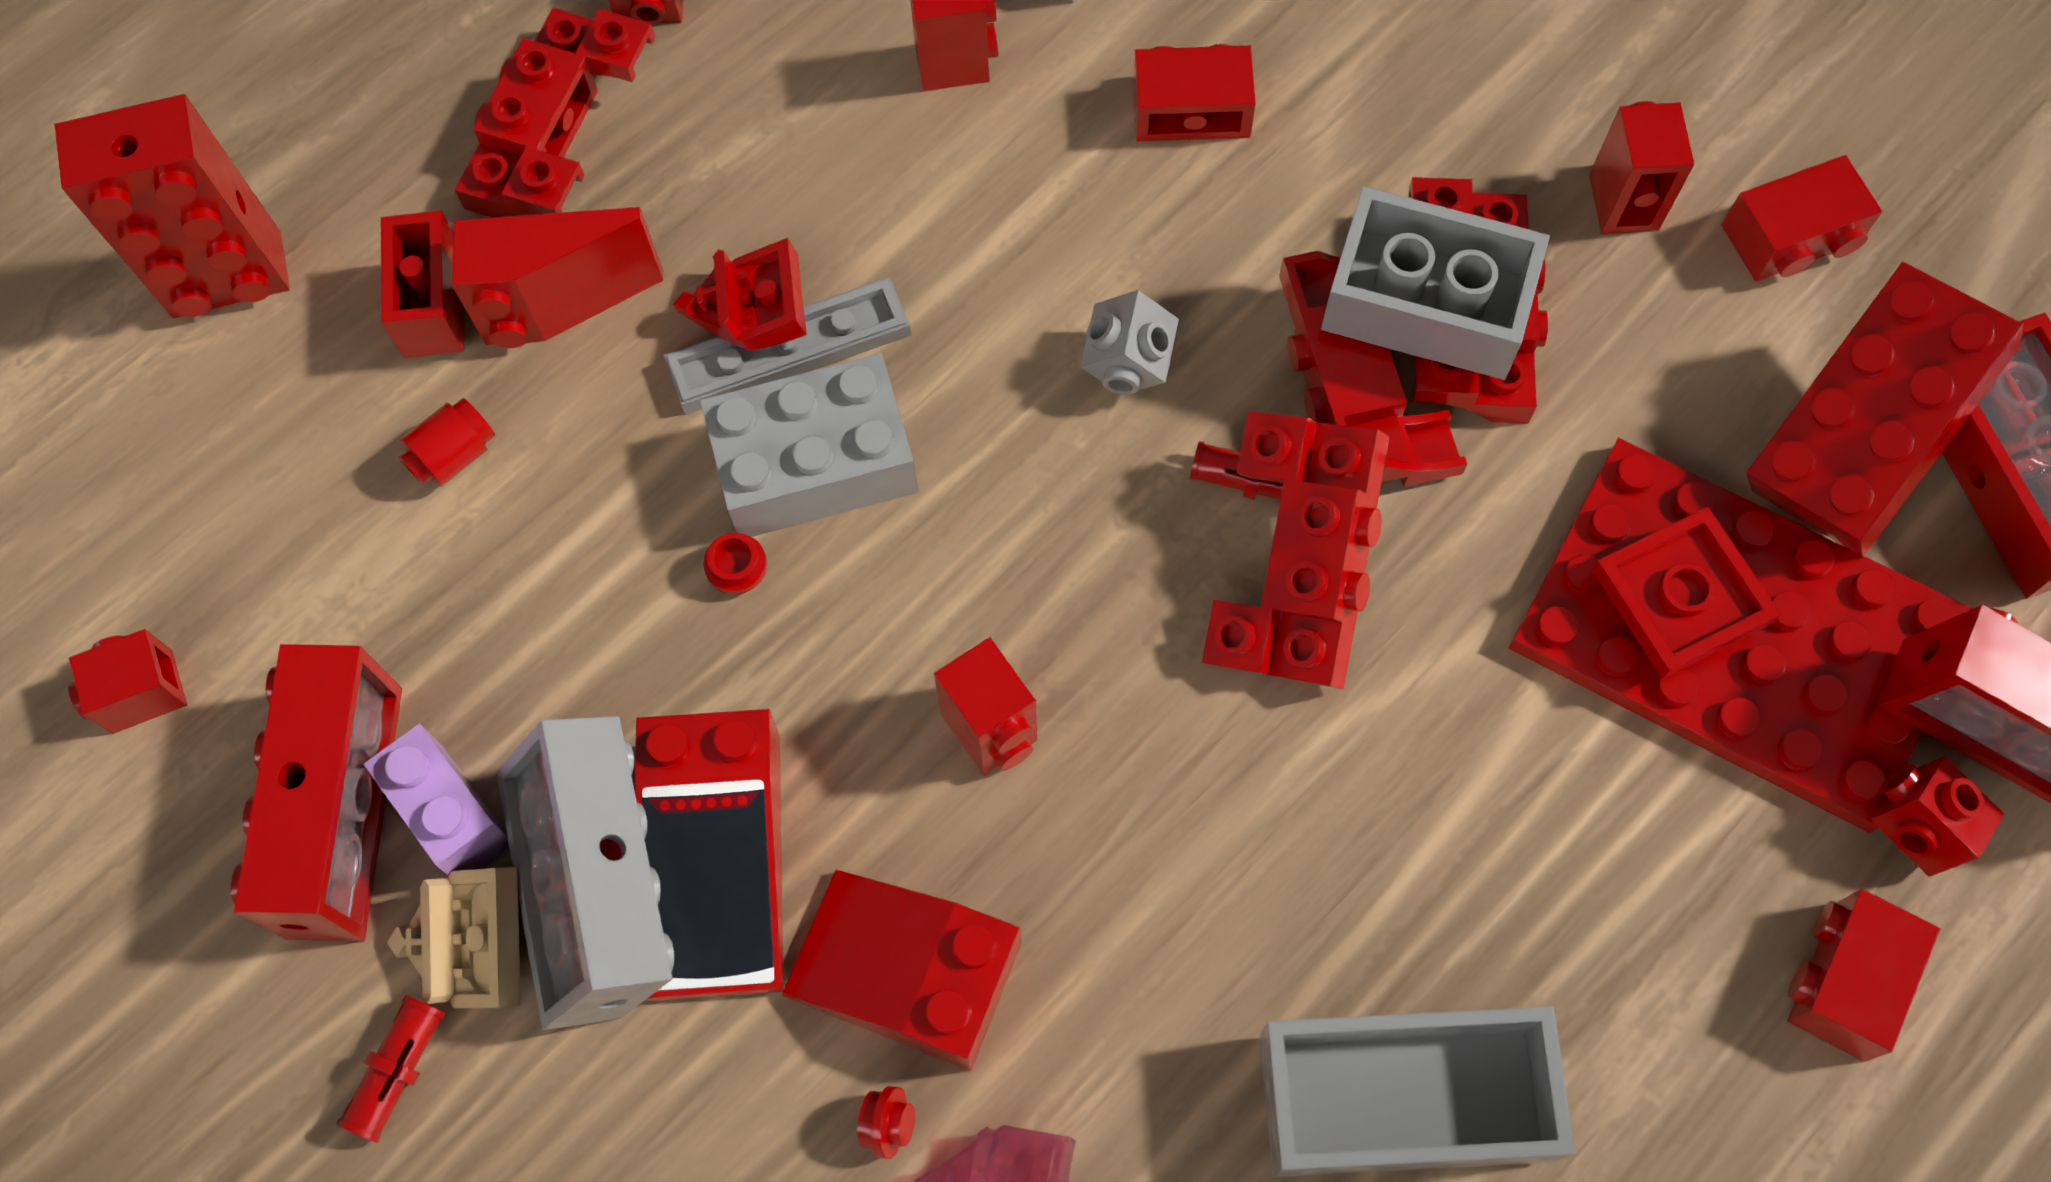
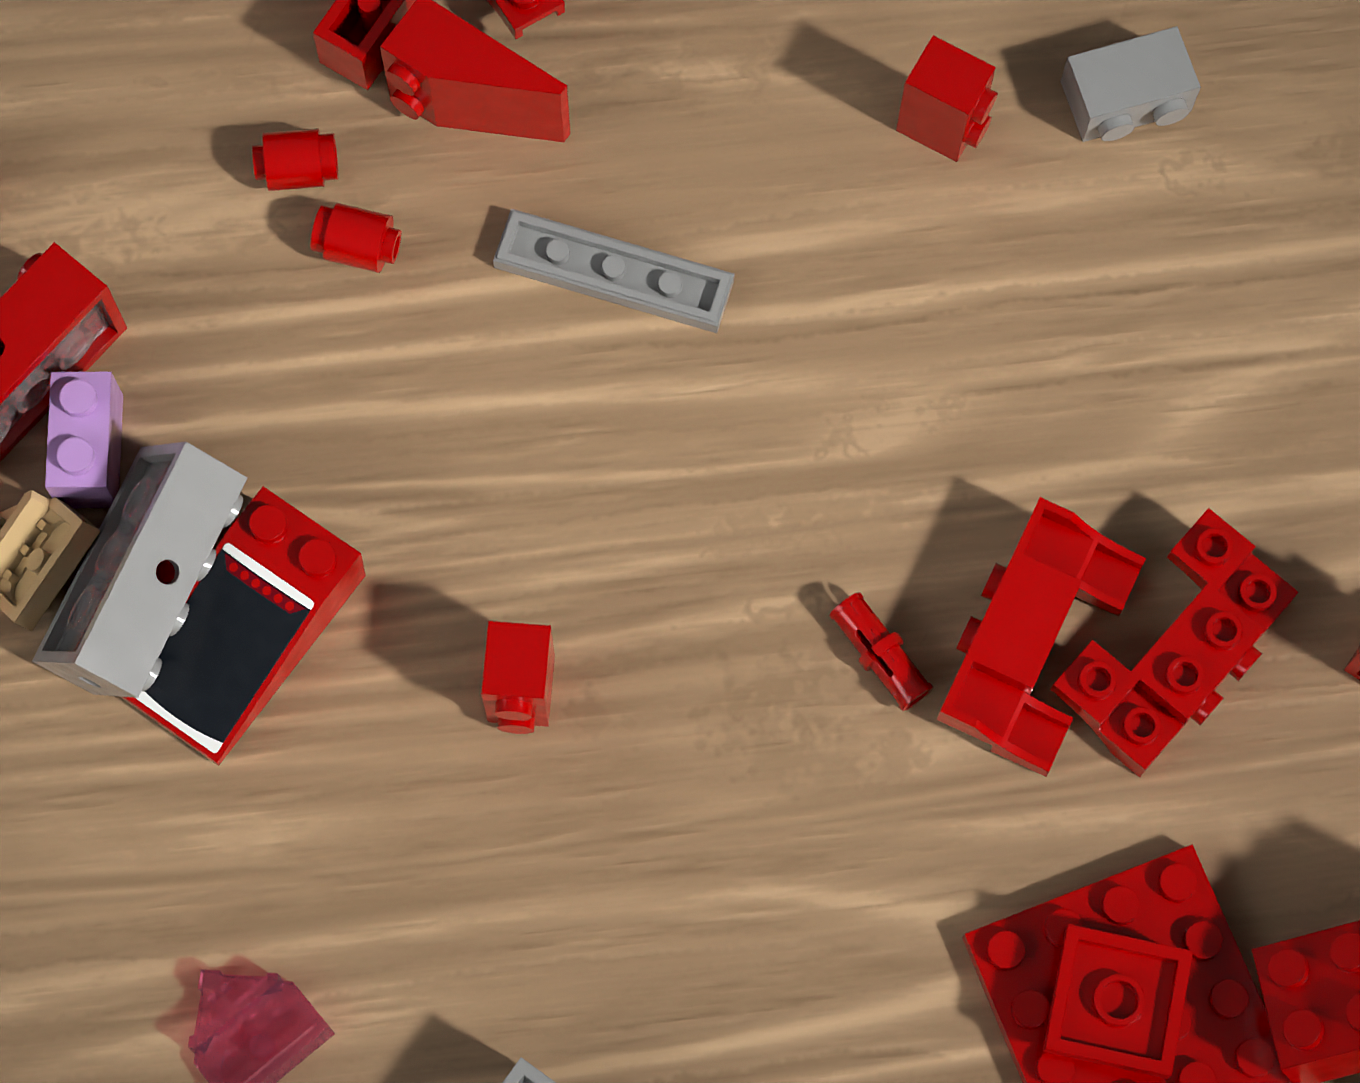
camera: 35 degrees right, 5 degrees up
red slope [673,238,807,351] -> none
light grey brick [700,353,919,537] -> none
red plate [703,533,767,595] -> none
red slope [782,869,1021,1071] -> none
red plate [857,1086,915,1159] -> none
light grey brick [1080,290,1179,395] -> none
red brick [1133,44,1256,142] -> none
red bracket [1201,411,1390,689] -> none
light grey brick [1321,186,1550,380] -> none
none -> red brick [310,203,402,273]

